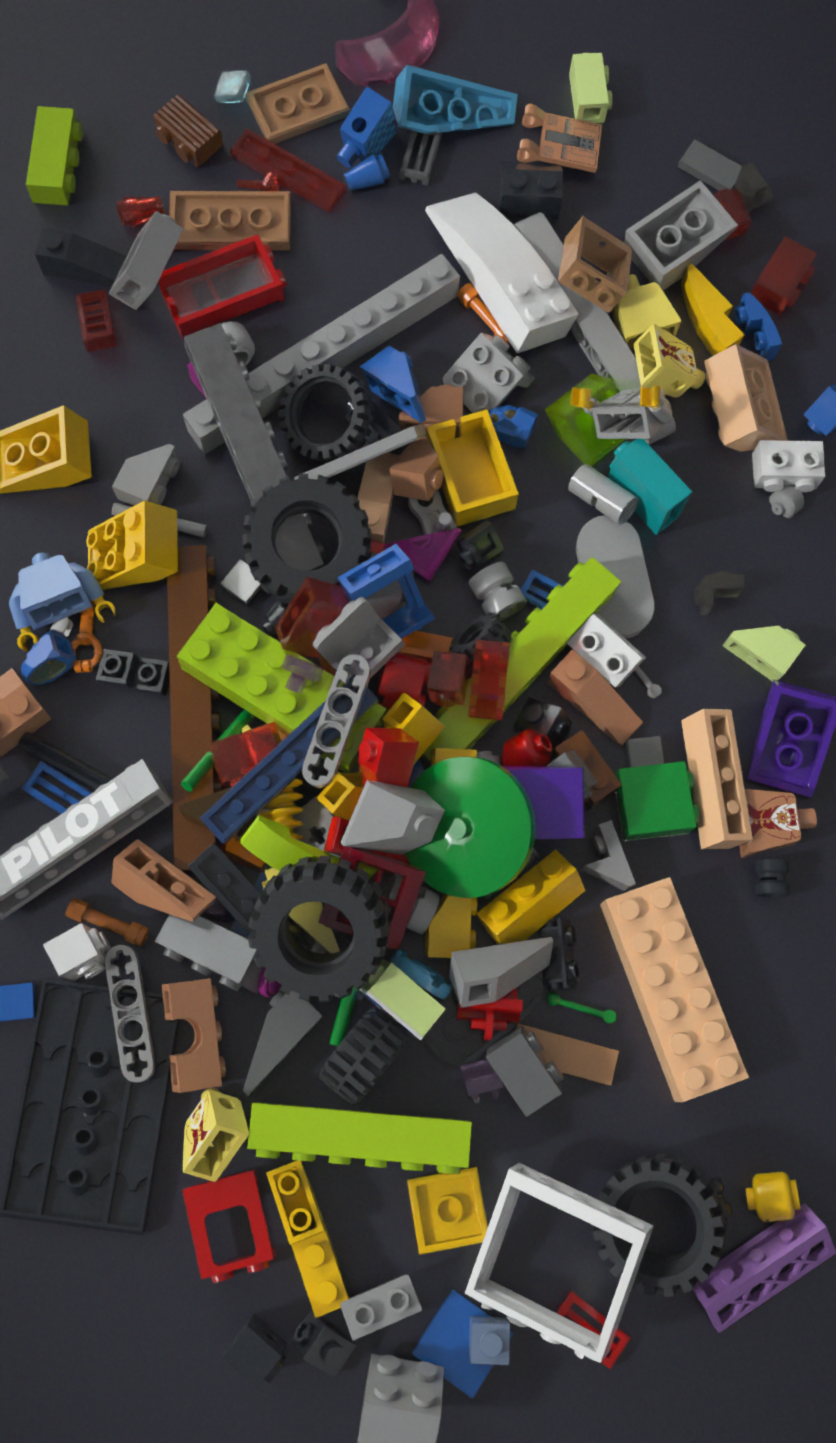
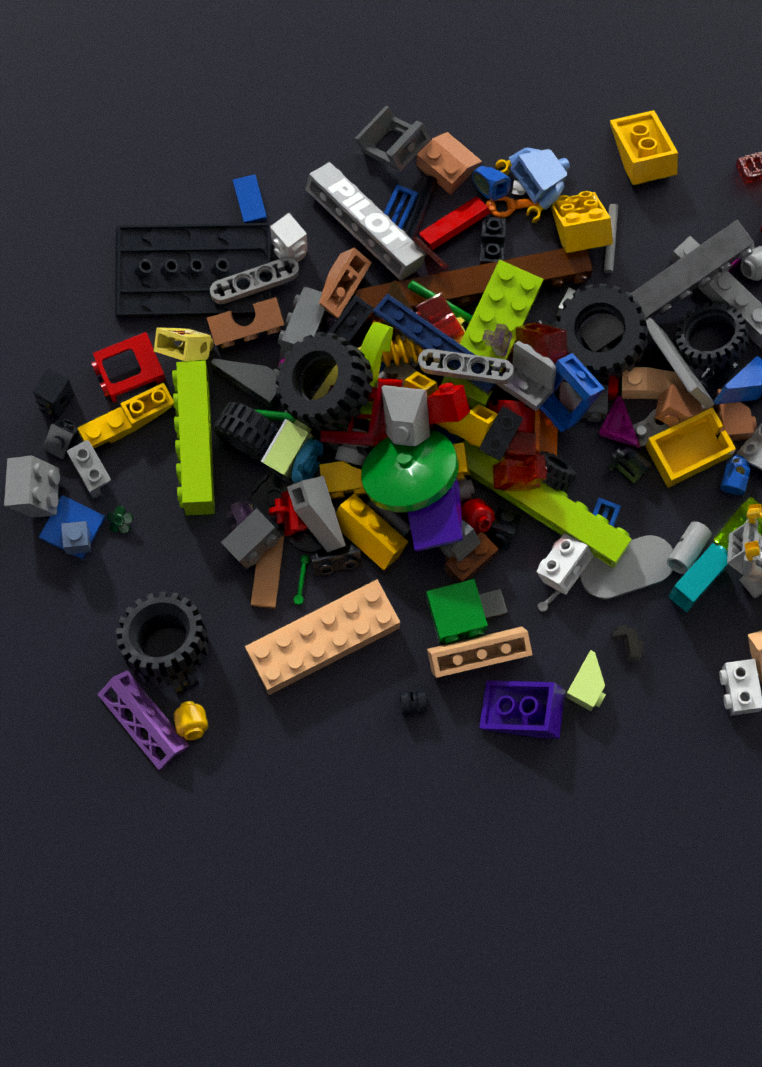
camera: 85 degrees right, 0 degrees up
dark orange bar [65,898,150,948] -> none
light grey slope [112,444,180,506] -> none
yellow tile [407,1167,488,1255] -> none
white window [465,1163,654,1363] -> none
light grey wheel [469,562,527,621] -> none
nougat slope [547,649,643,747] -> none
red tile [557,1290,631,1369] -> none
light grey slope [582,820,636,891] -> none
nougat torso [739,789,817,858] -> none
light grey piece [769,485,804,518] -> none
none -> dark green plant [107,506,133,534]
none -> clear red piece [412,236,449,270]
none -> red tile [419,196,490,250]
none -> black hinge [479,406,524,461]

